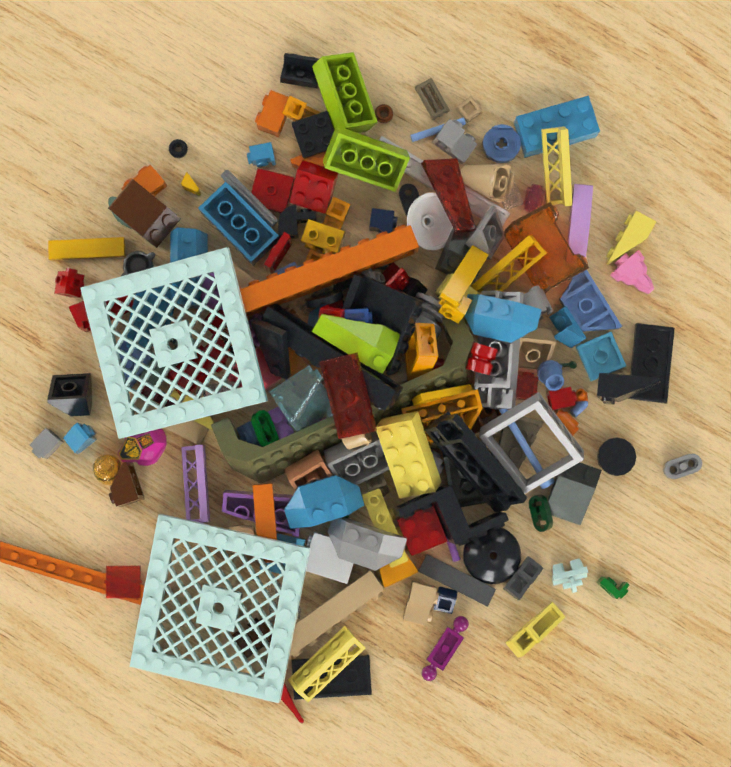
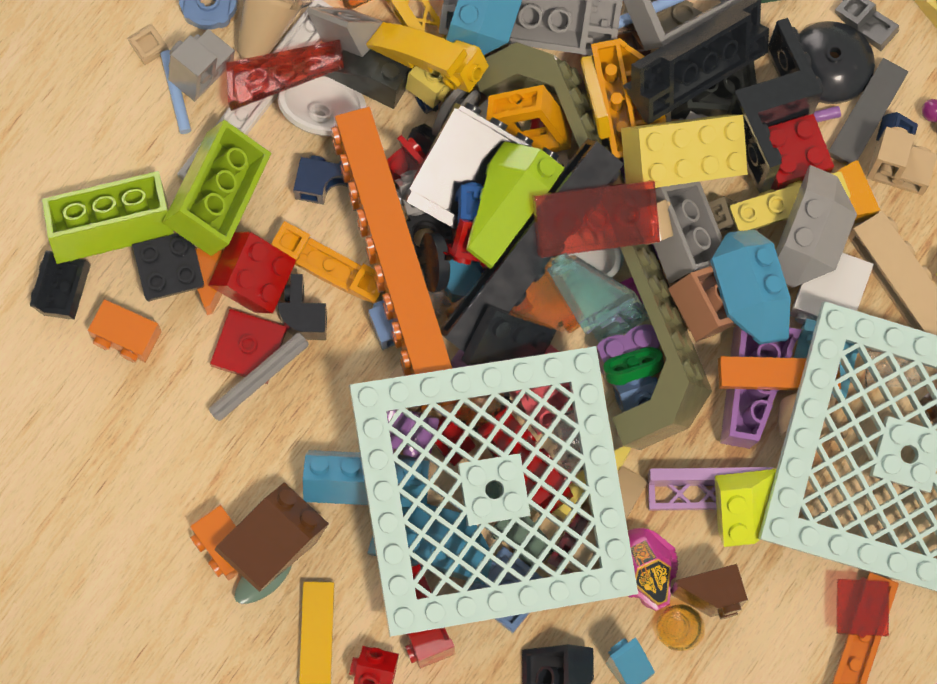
camera: 90 degrees left, 10 degrees down
dark grey hair [121,251,155,276] -> none
black plate [169,139,188,158] -> none
yellow slope [181,172,201,196] -> none
dark azure brick [198,182,280,266] -> none
dark azure brick [247,142,276,167] -> none
red plate [264,232,292,274] -> none
light orange slope [282,96,321,121] -> none
yellow brick [301,219,346,254] -> none
dark orange plate [375,104,393,123] -> none
black plate [399,184,419,217] -> none
dark tan tile [415,78,450,120] -> none
red wheel [465,342,498,376] -> none
none -> neon yellow slope [715,469,776,547]

